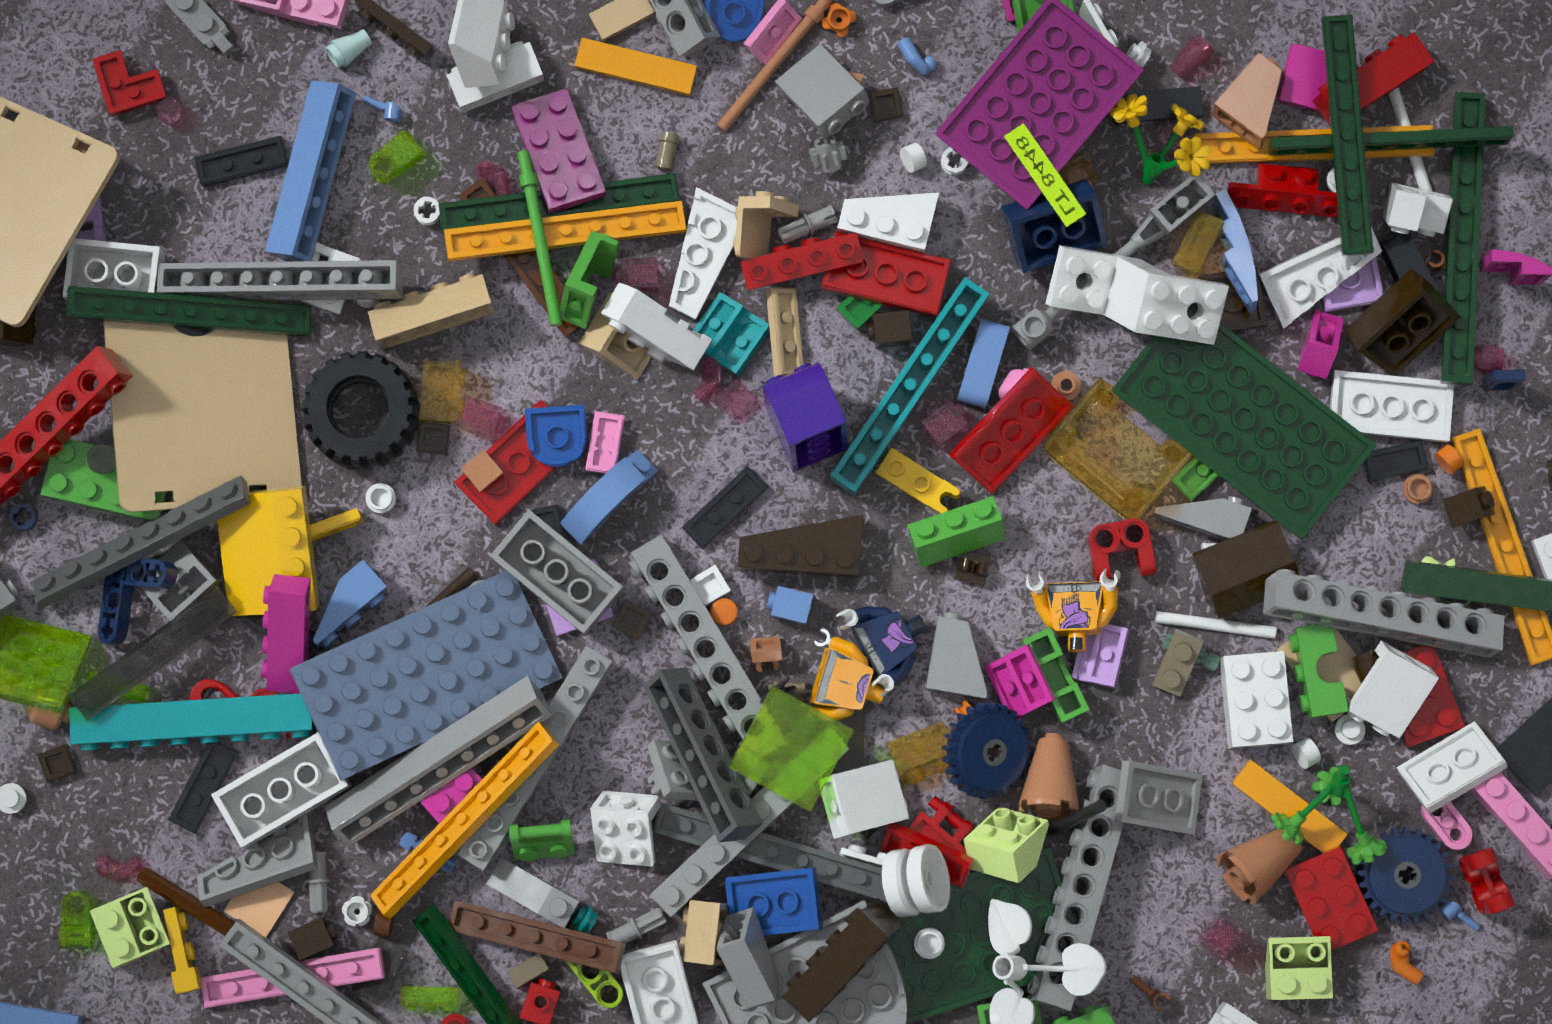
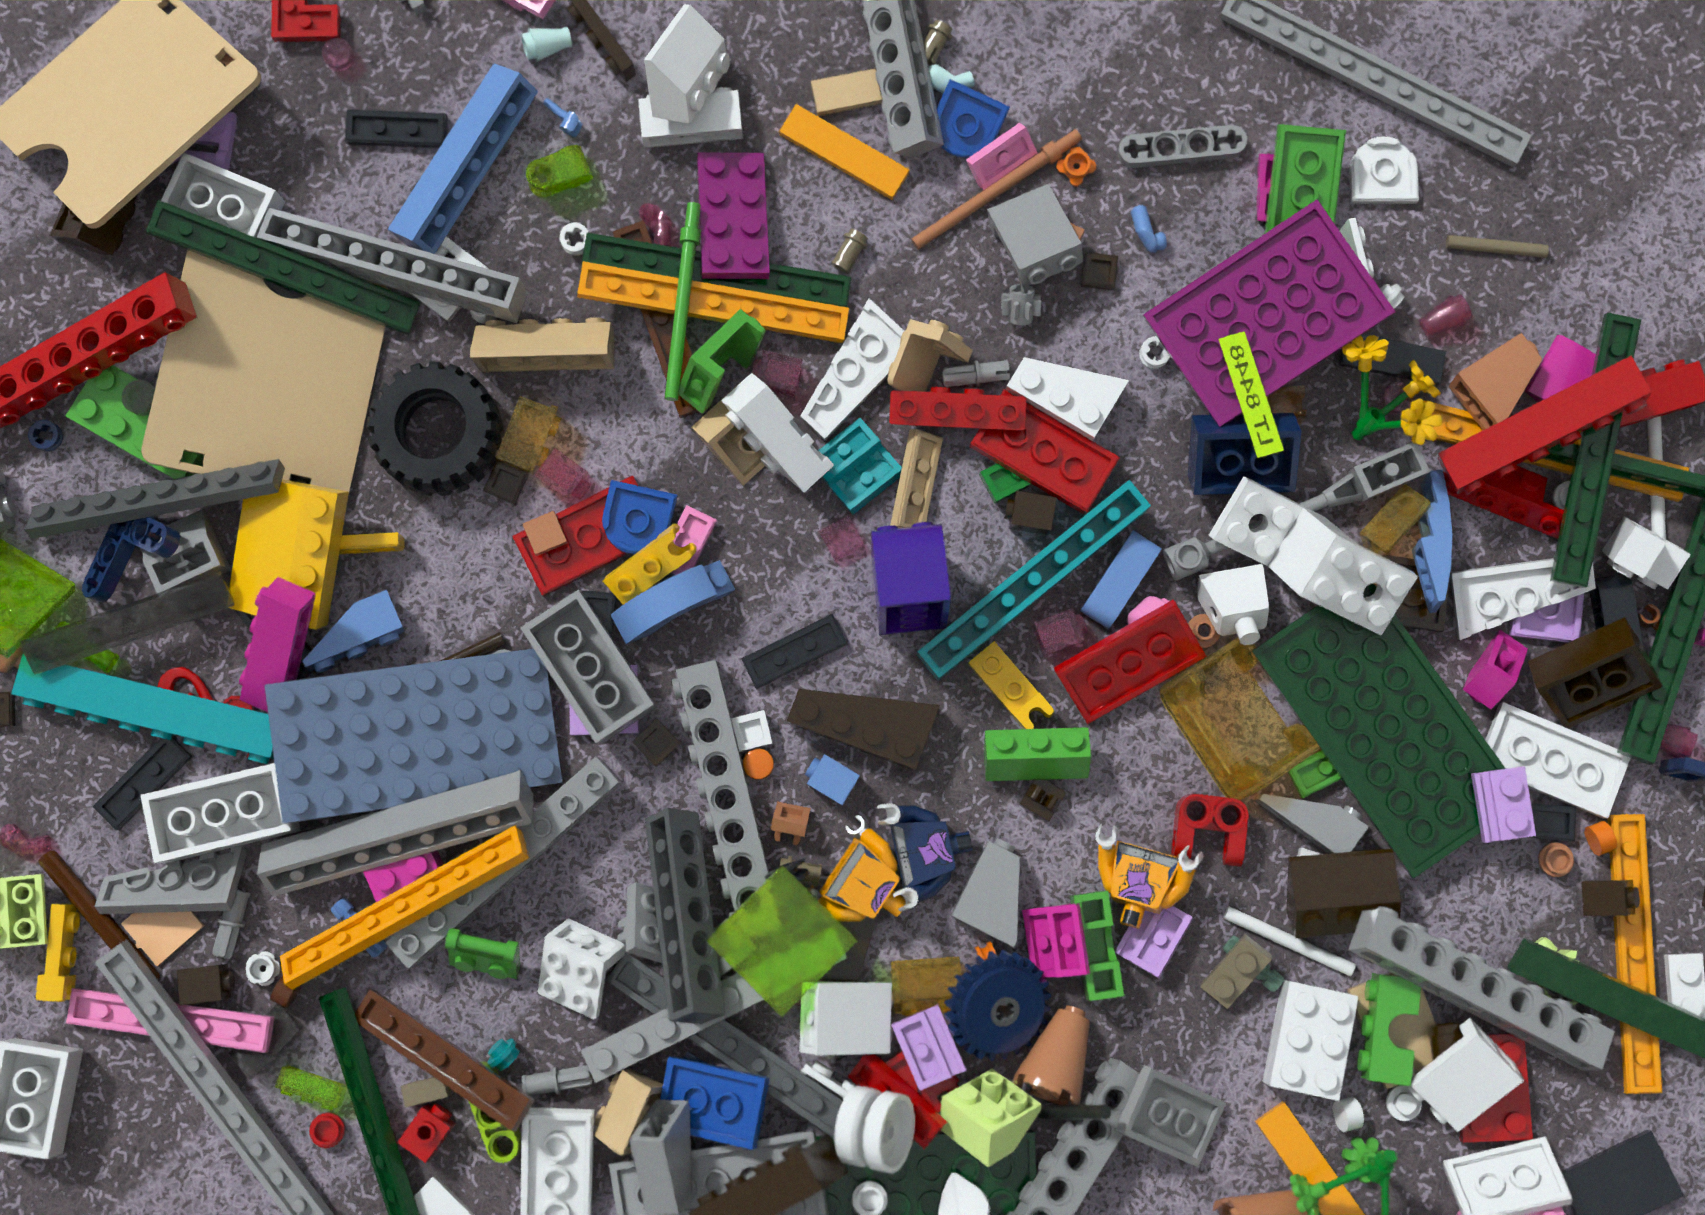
camera: 20 degrees right, 0 degrees up
white plate [366,483,396,514] -> none
light grey slope [486,857,581,928] -> none
clear pink arm [692,358,722,403] -> none
white piece [900,142,927,173] -> none
none -> yellow plate [603,524,696,605]
none -> lavender plate [892,1004,966,1091]
none -> white torso [1197,564,1269,645]
none -> red brick [1437,356,1652,495]
none -> lavender plate [1471,766,1536,843]

